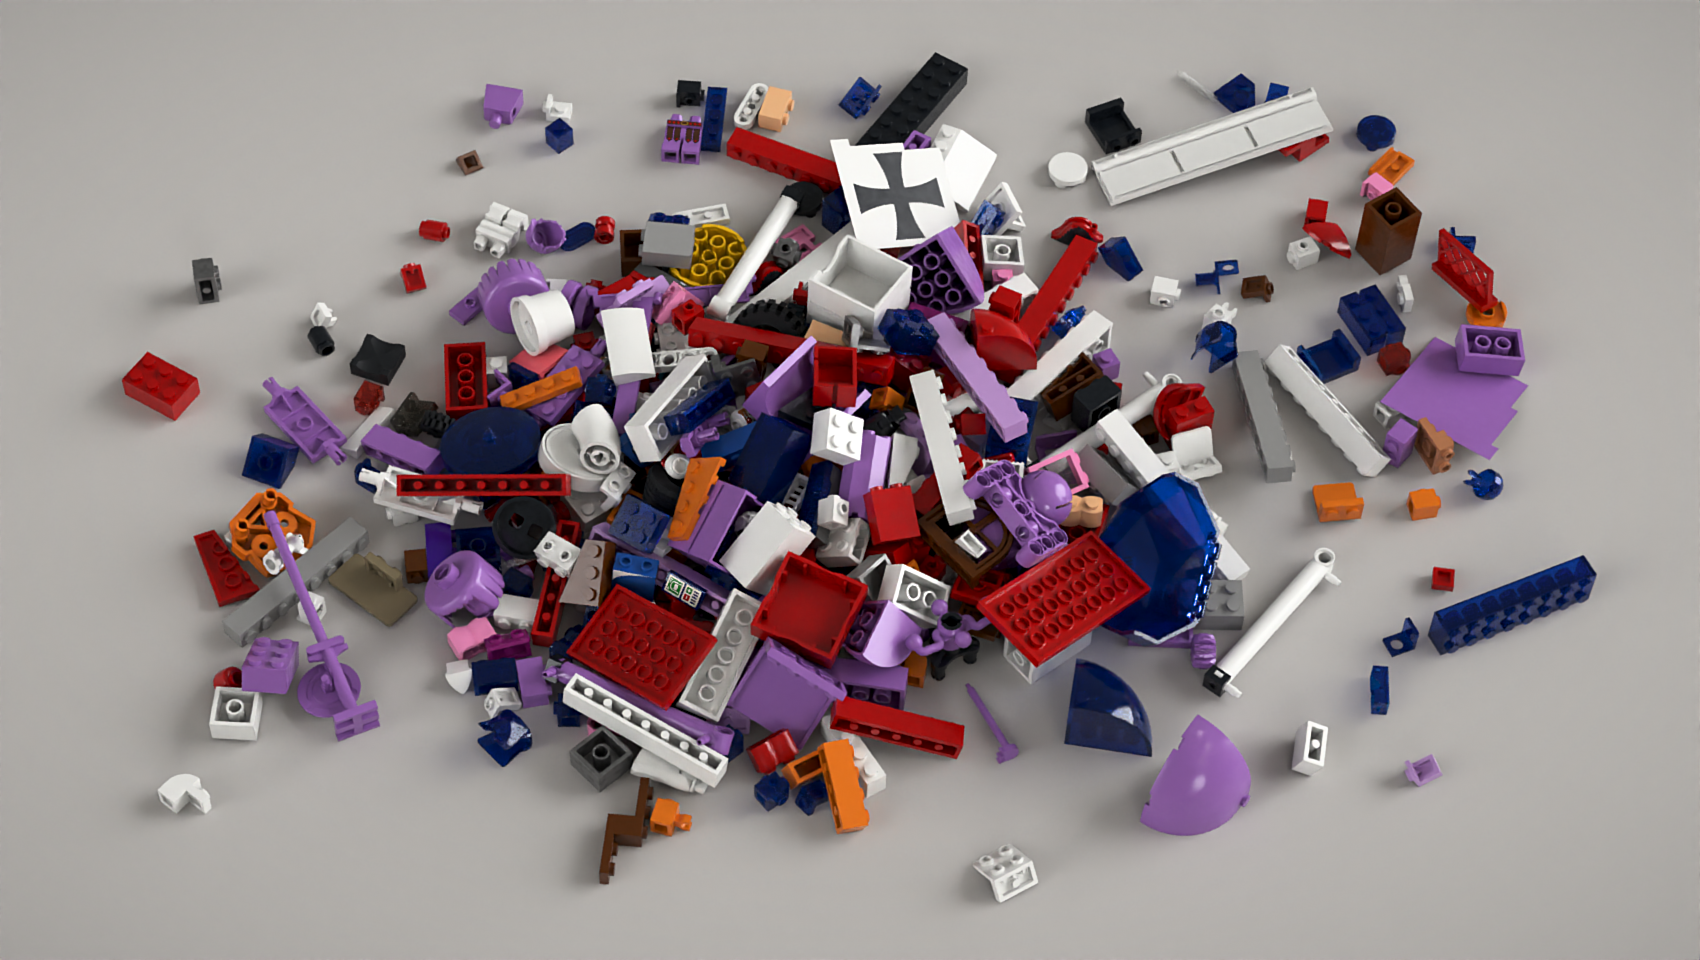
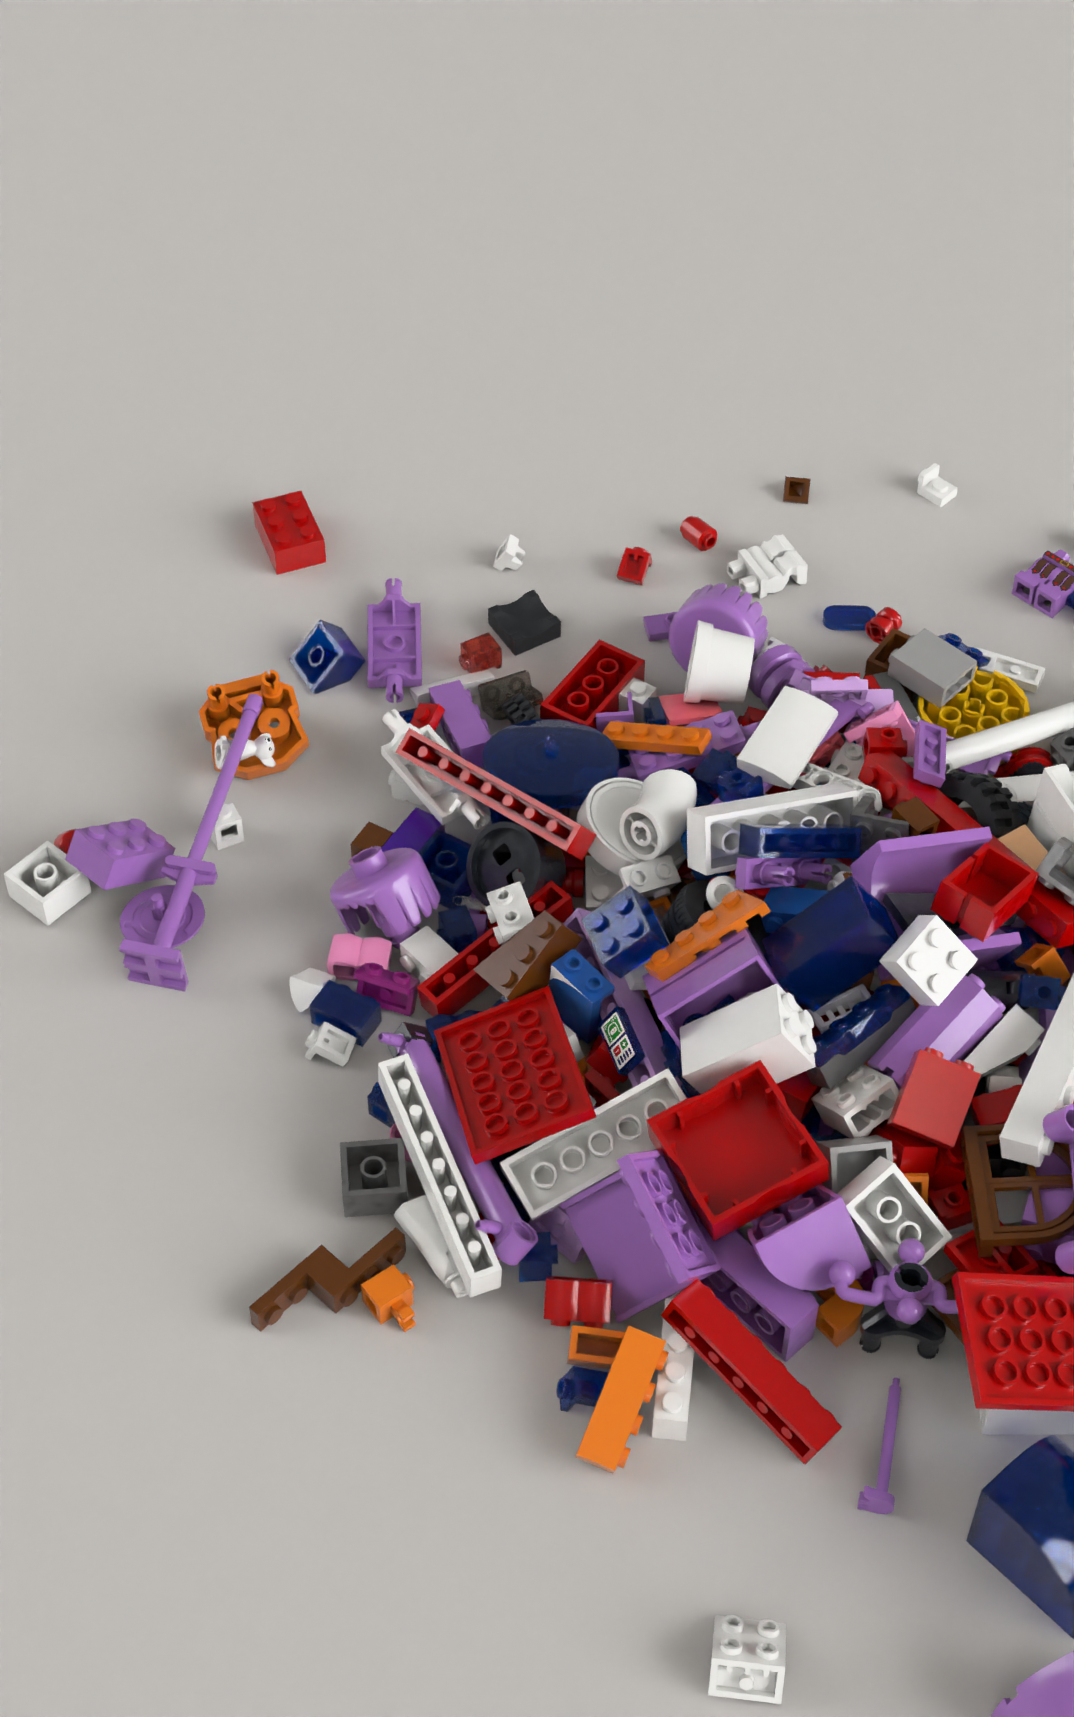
camera: 40 degrees right, 5 degrees down
flat silver brick [192,258,222,305] -> none
red wing [193,530,260,607] -> none
light grey brick [222,517,370,648] -> none
black brick [307,326,335,356] -> none
dark tan bracket [328,552,418,627] -> none
clear blue piece [477,709,532,767] -> none
medium lavender torso [484,84,524,129] -> none
medium lavender brick [515,656,552,709] -> none
medium lavender hair [526,218,566,254] -> none
clear blue brick [545,118,574,154] -> none
clear blue brick [754,771,790,812] -> none
white brick [817,495,849,531] -> none
white piece [955,530,987,558] -> none
none -> red plate [410,703,445,731]
none -> clear blue brick [717,767,764,802]
none -> medium lavender plate [913,719,947,788]
none -> clear blue brick [1017,974,1067,1010]

